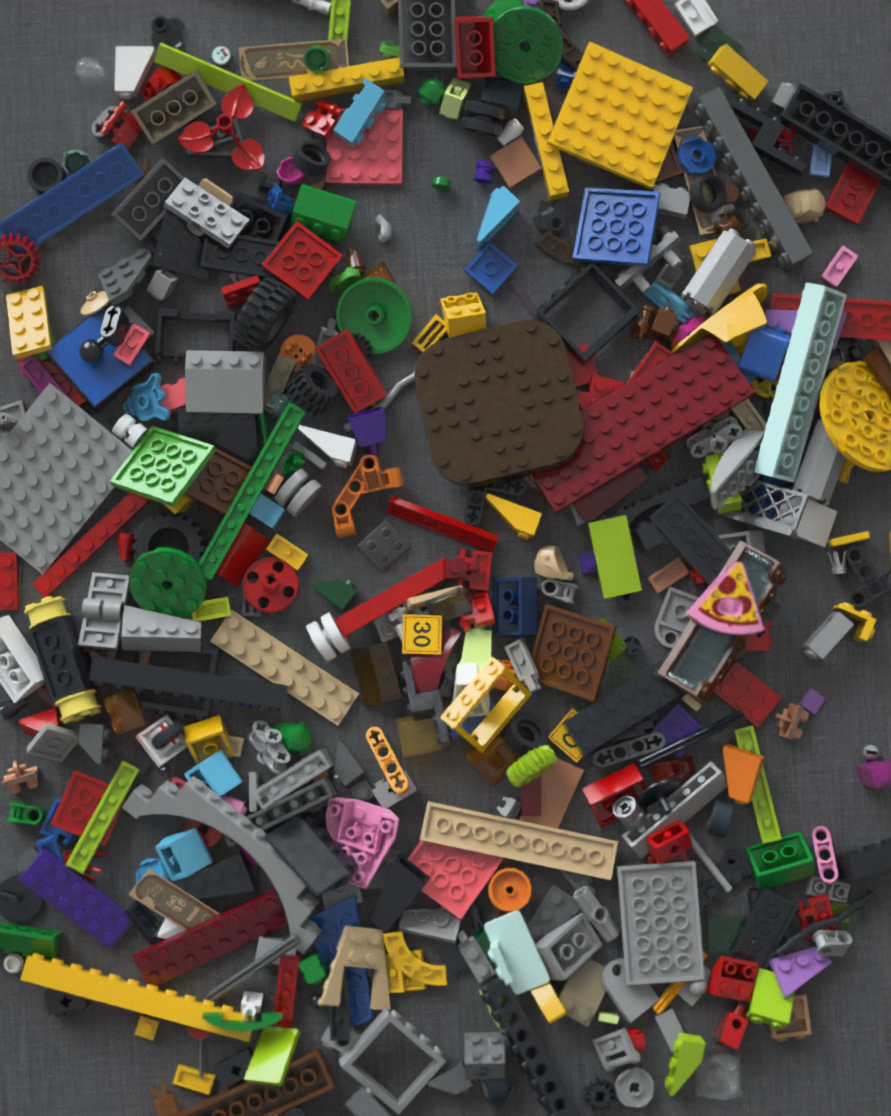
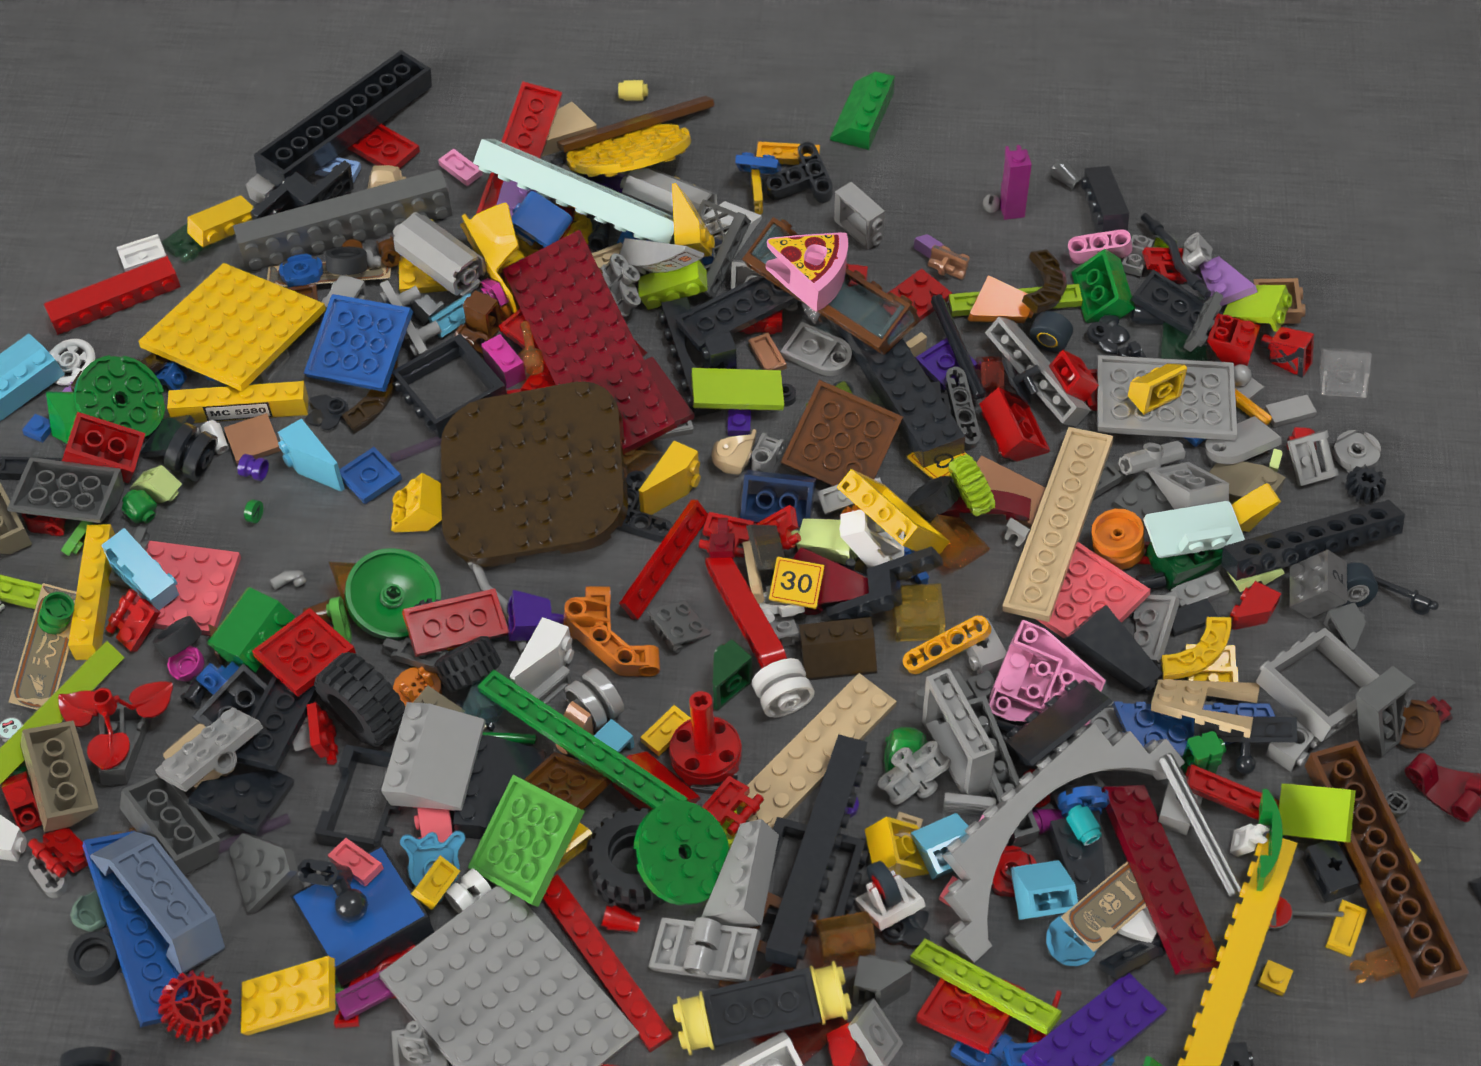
camera: 85 degrees left, 30 degrees down
tan dish [80,291,110,316] -> none
light grey brick [147,268,179,300] -> none
green plate [282,450,305,480] -> none
yellow tile [412,315,447,352] -> none
flat silver wheel [613,796,647,831] -> none
lime slope [665,1033,706,1096] -> none
light grey bar [690,834,732,892] -> none
flat silver piece [827,550,848,579] -> none
yellow bracket [833,602,876,642] -> none
none -> sand blue slope [90,831,225,974]
none -> yellow plate [411,855,460,910]
none -> dark pink brick [481,334,526,389]
none -> clear orange piece [518,321,544,375]
none -> yellow slope [672,183,715,257]
none -> red plate [702,776,764,836]
none -> blue plate [735,152,782,175]
none -> dark brown tile [1022,249,1067,314]
none -> blue plate [1057,786,1110,817]
none -> teal brick [1066,805,1102,845]
none -> yellow slope [1128,364,1187,415]
none -> dark grey plate [1184,291,1223,352]
none -> red slope [1230,581,1281,630]

